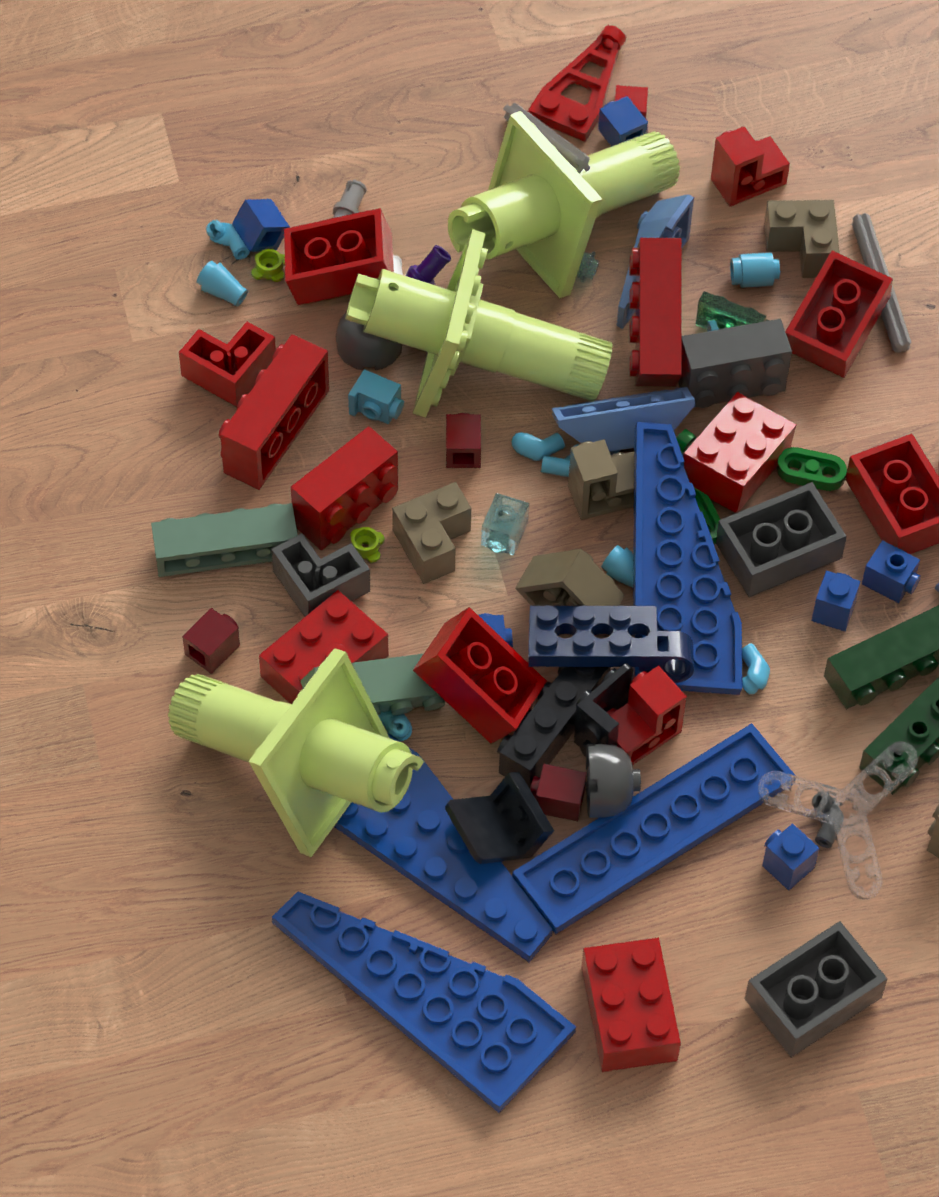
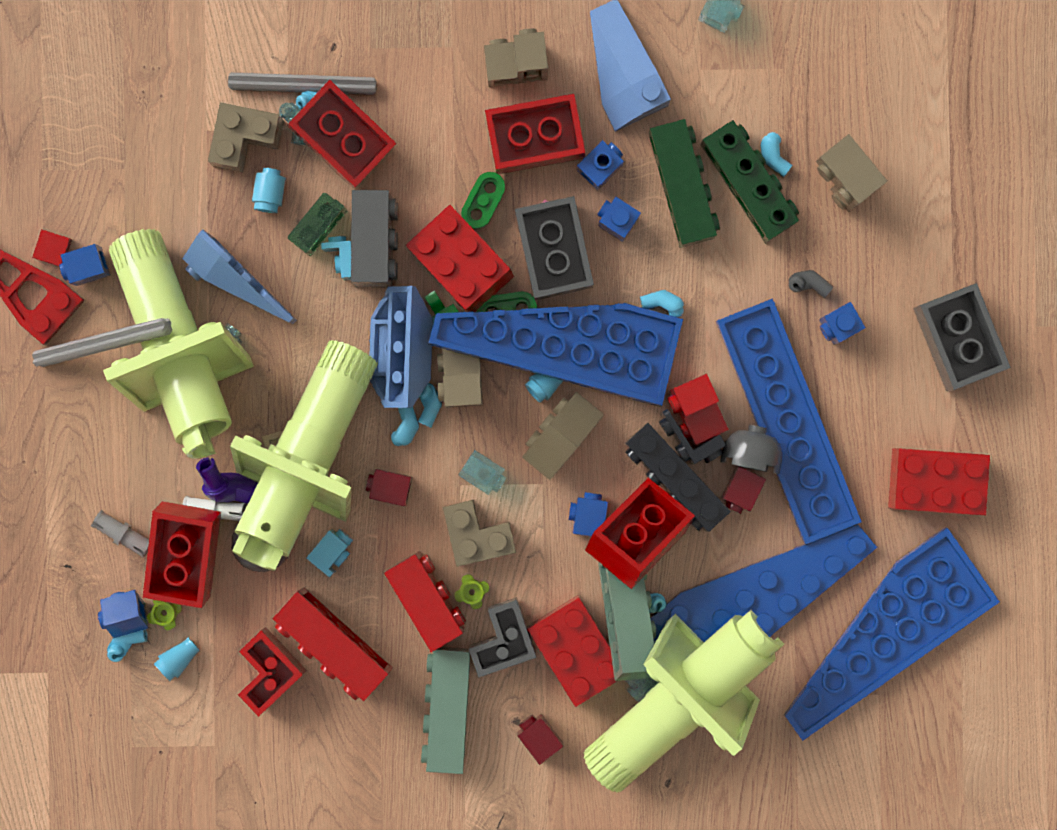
camera: 70 degrees left, 30 degrees up
black bracket [445,772,555,864] -> none
dark blue hinge [528,605,694,683] -> none
red brick [629,238,682,387] -> none
red brick [711,126,790,207] -> none
clear piece [758,741,918,900] -> none

